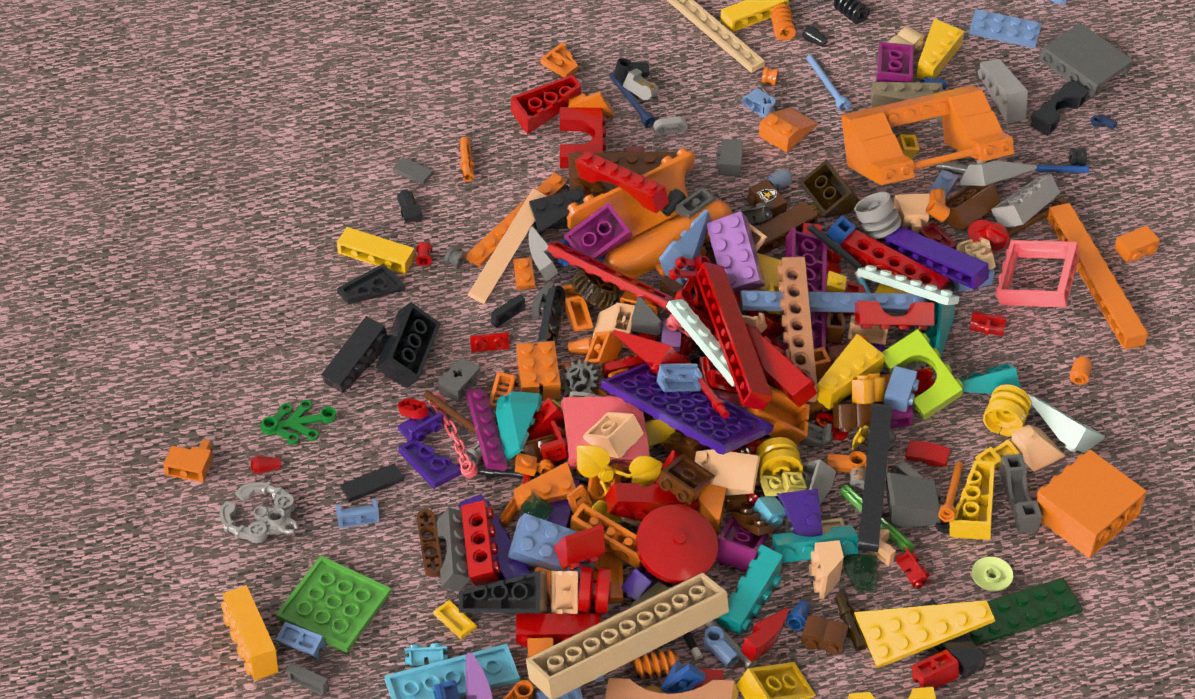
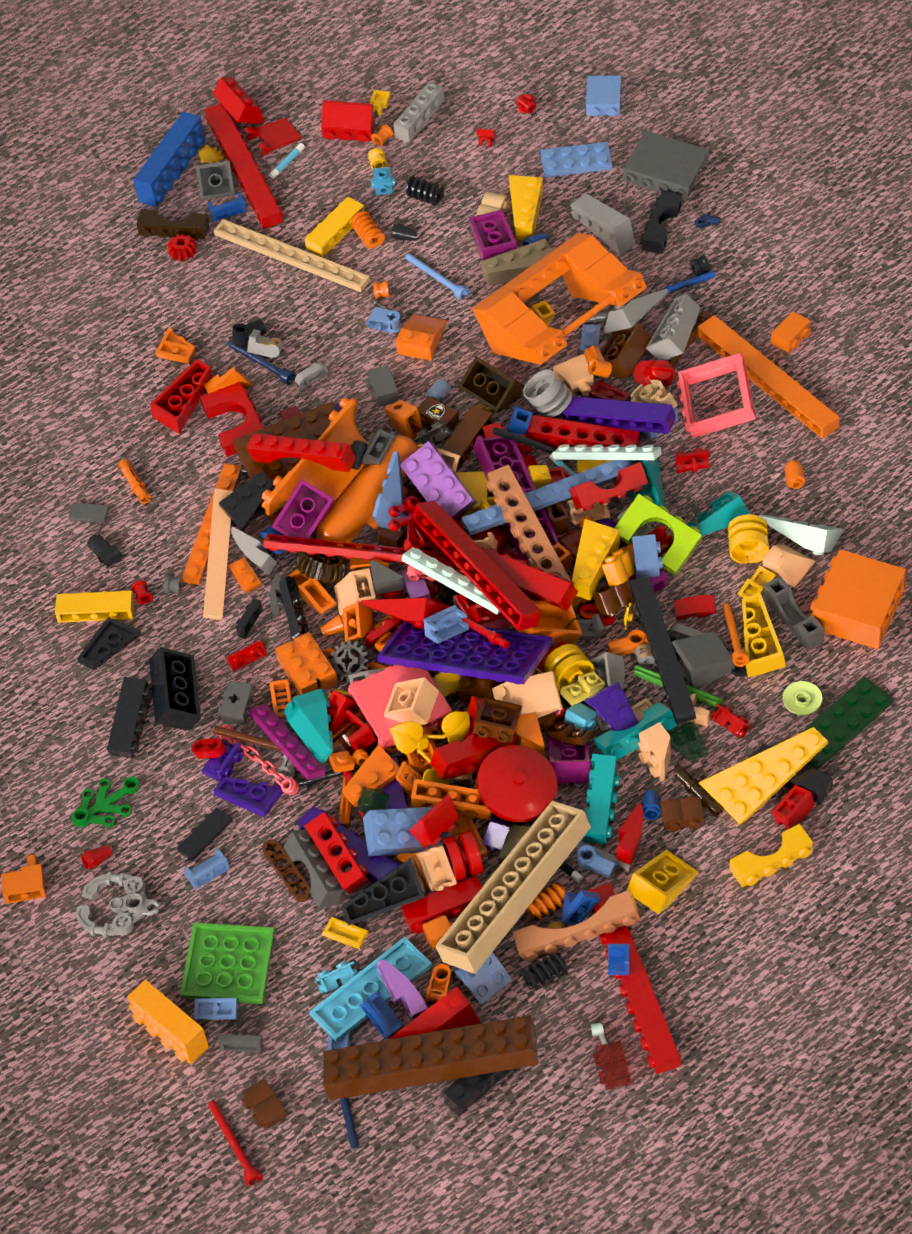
camera: 15 degrees left, 5 degrees up
none -> orange torso [384,400,423,440]

